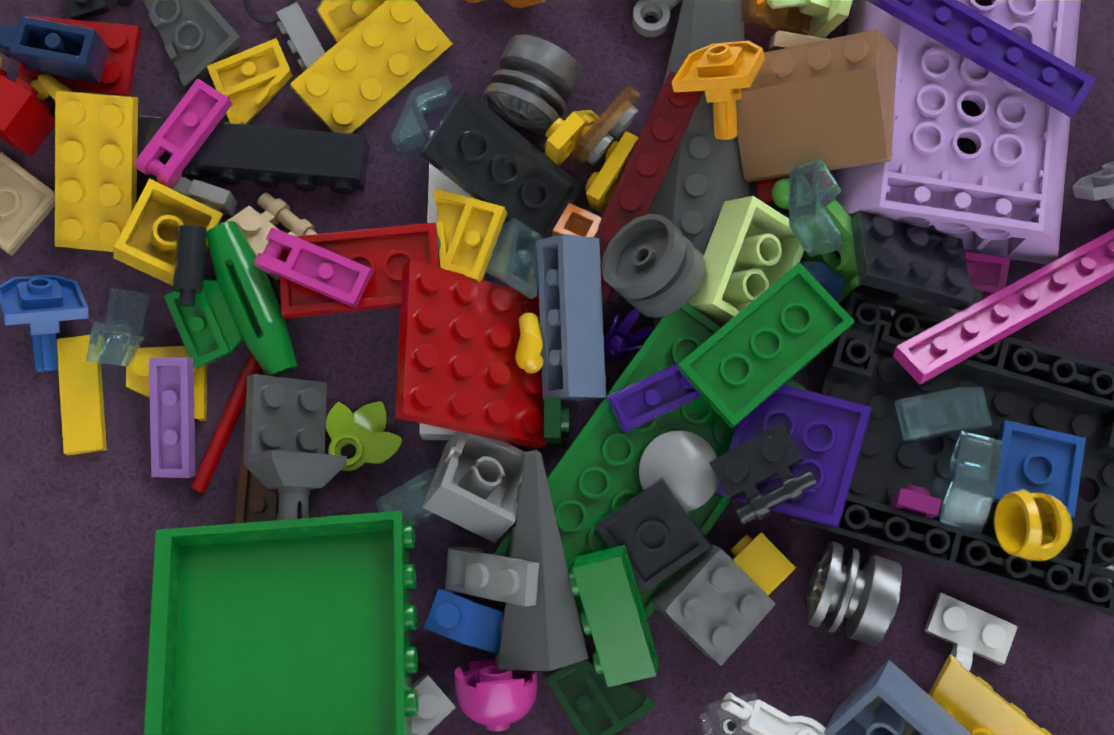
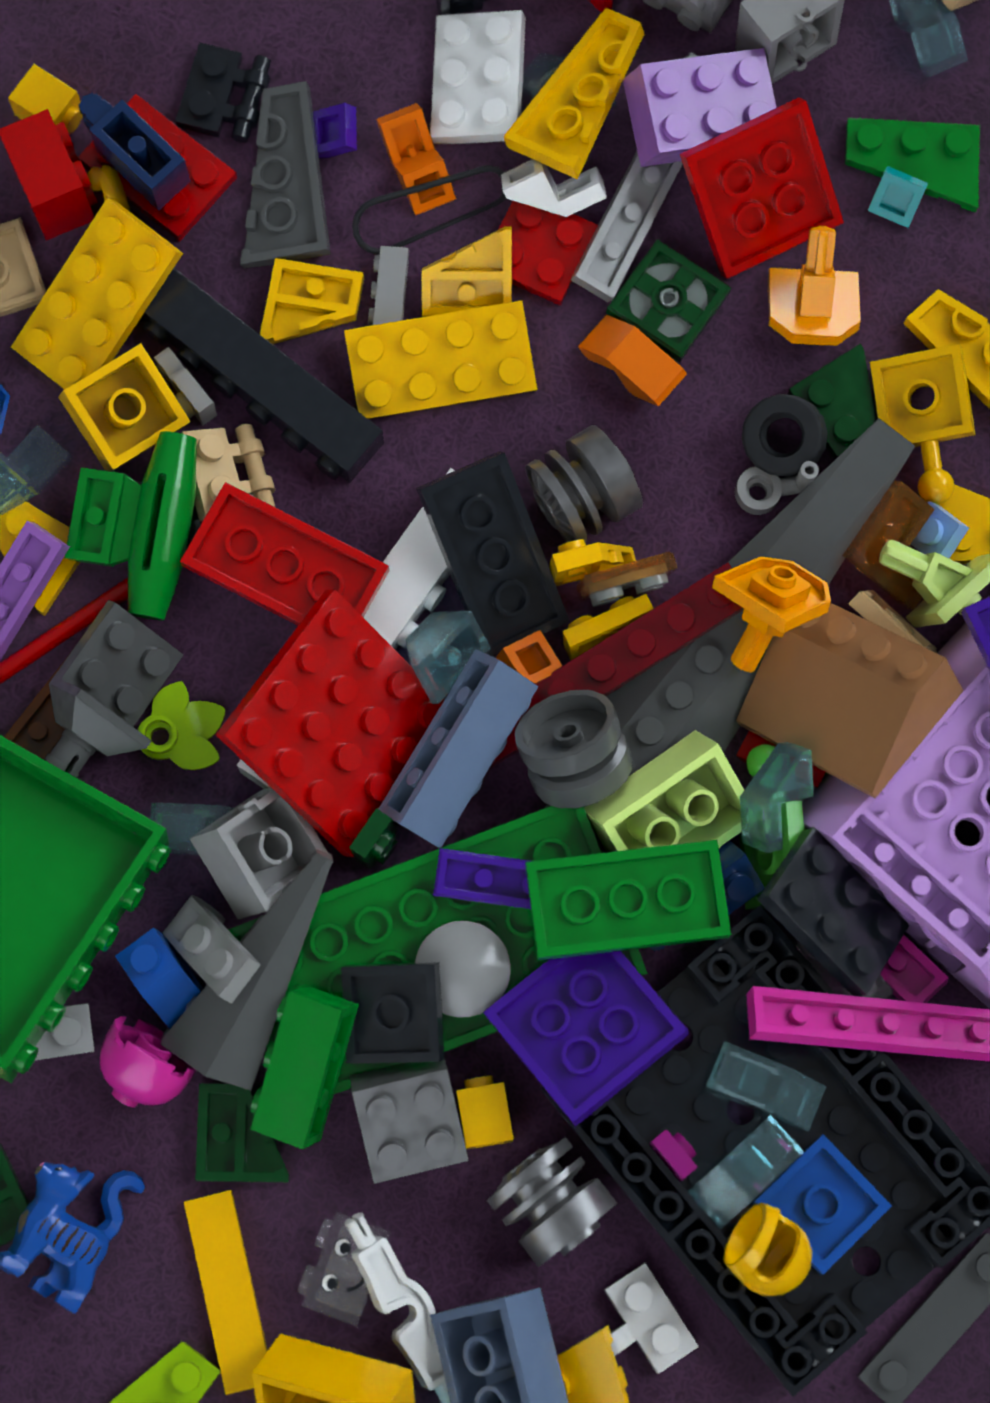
camera: 30 degrees right, 0 degrees up
dark pink plate [135,79,232,189] -> none
black cylinder [173,225,207,307] -> none
dark pink plate [253,228,373,308] -> none
clear light blue slope [391,75,455,156] -> none
yellow wing [433,188,507,283] -> none
yellow arm [515,313,544,374] -> none
dark purple piece [603,309,653,360] -> none
black plate [709,423,817,524] -> none

